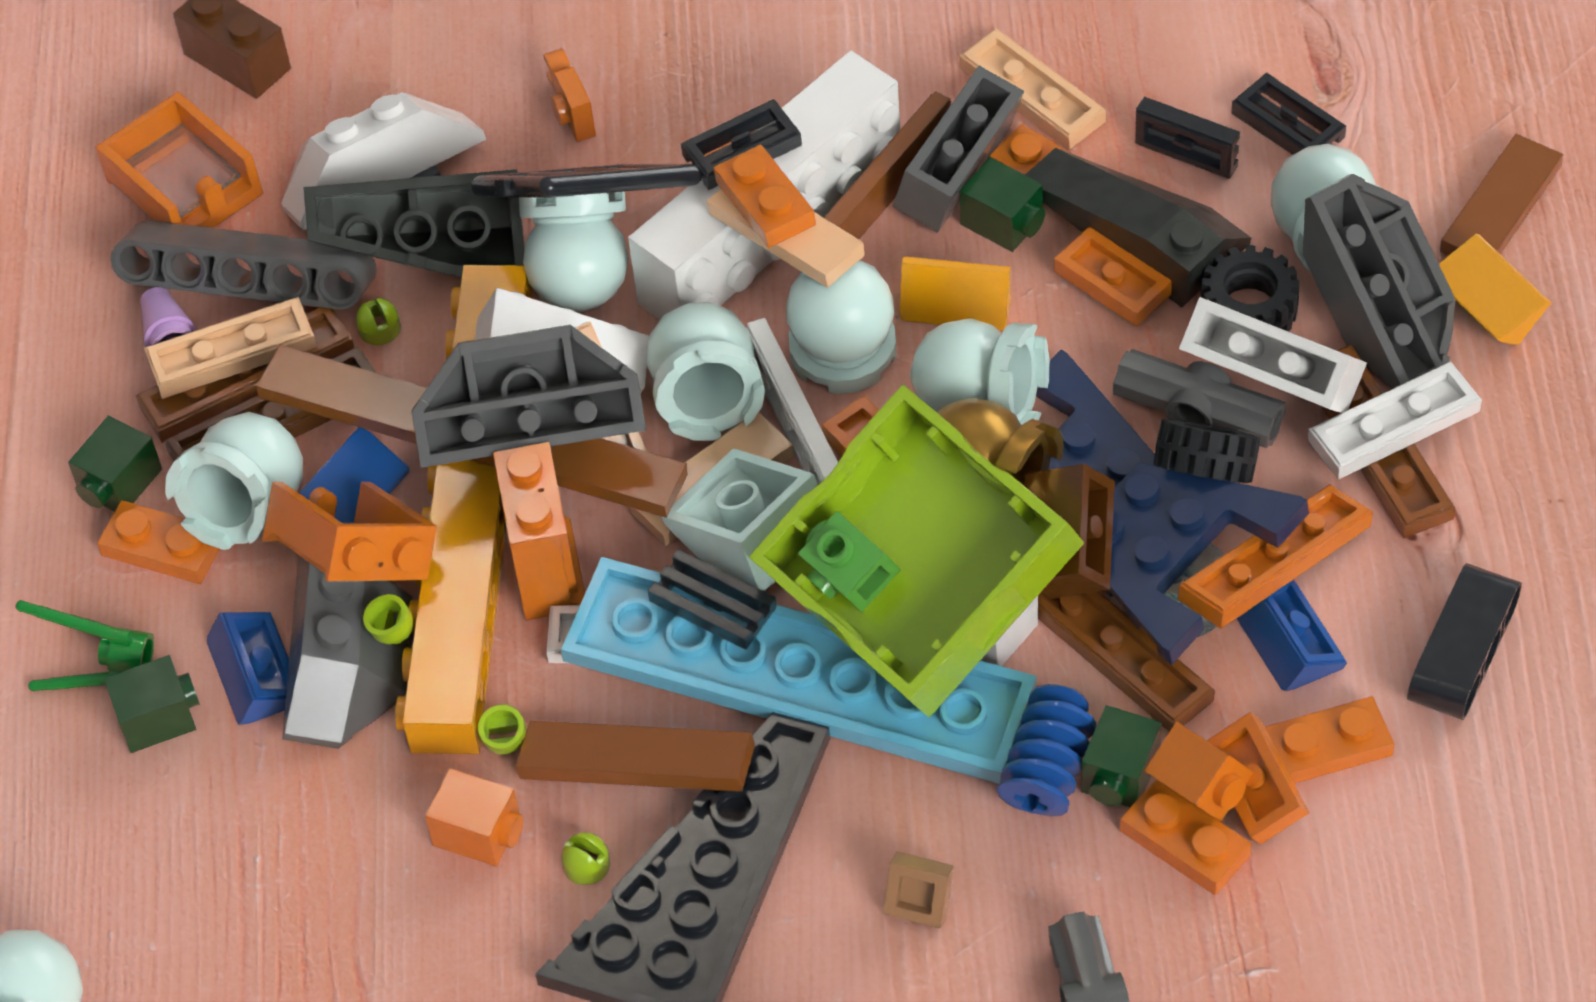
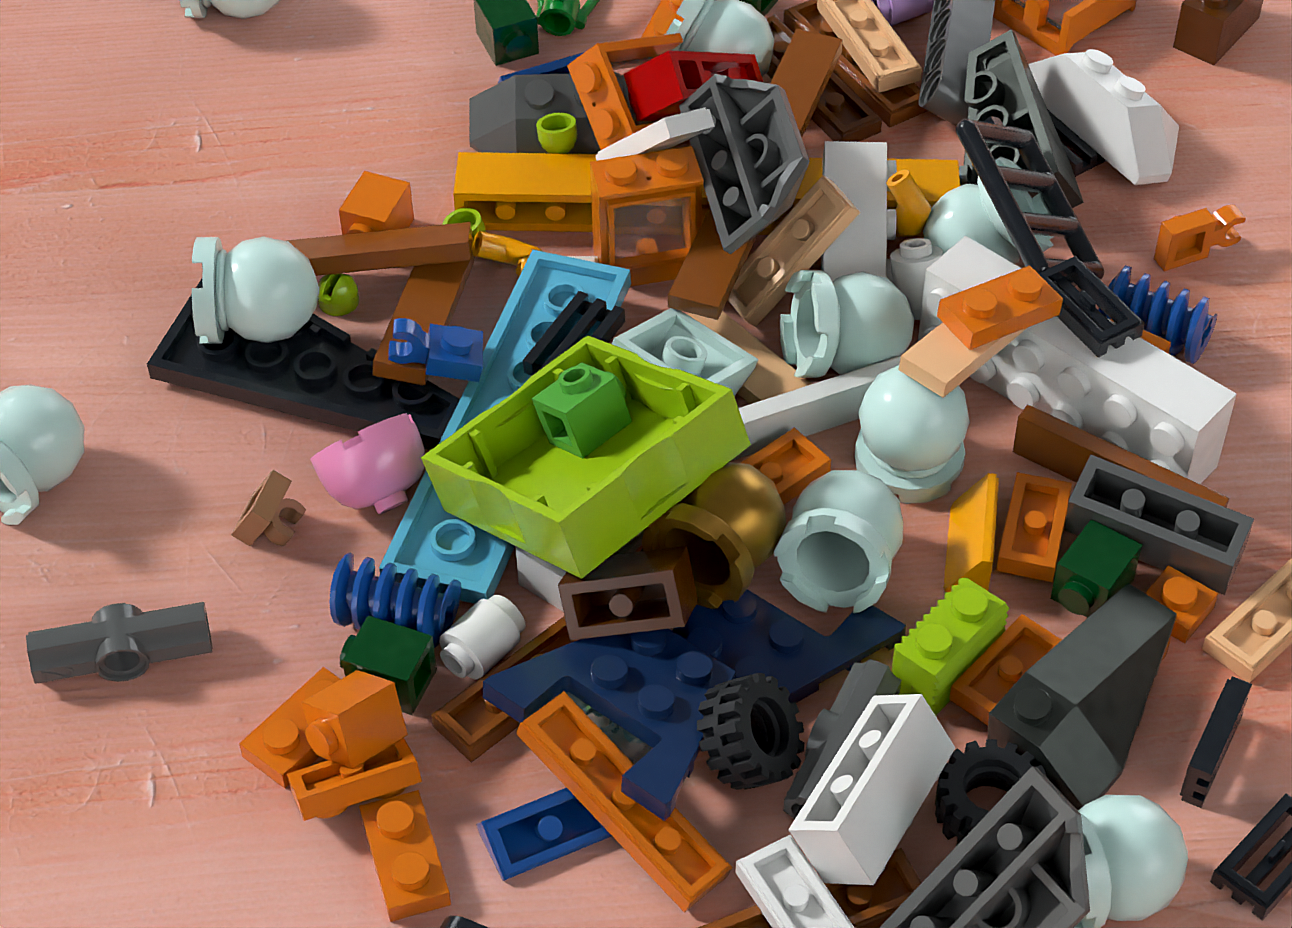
camera: 85 degrees right, 5 degrees down
lime hinge [356,298,401,345] -> none
none -> light aqua tile [192,237,319,344]
none -> dark orange tile [287,222,473,276]
none -> bright pink cylinder [310,413,425,514]
none -> blue plate [388,318,483,382]
none -> white brick [440,594,526,680]
none -> light orange arm [472,231,543,277]
none -> white tile [595,108,715,161]
none -> red slope [623,50,763,121]
none -> light orange arm [886,169,931,236]
none -> white brick [890,238,943,320]
none -> lime brick [892,578,1010,716]
none -> orange plate [996,472,1072,582]
none -> blue piece [1099,265,1217,364]

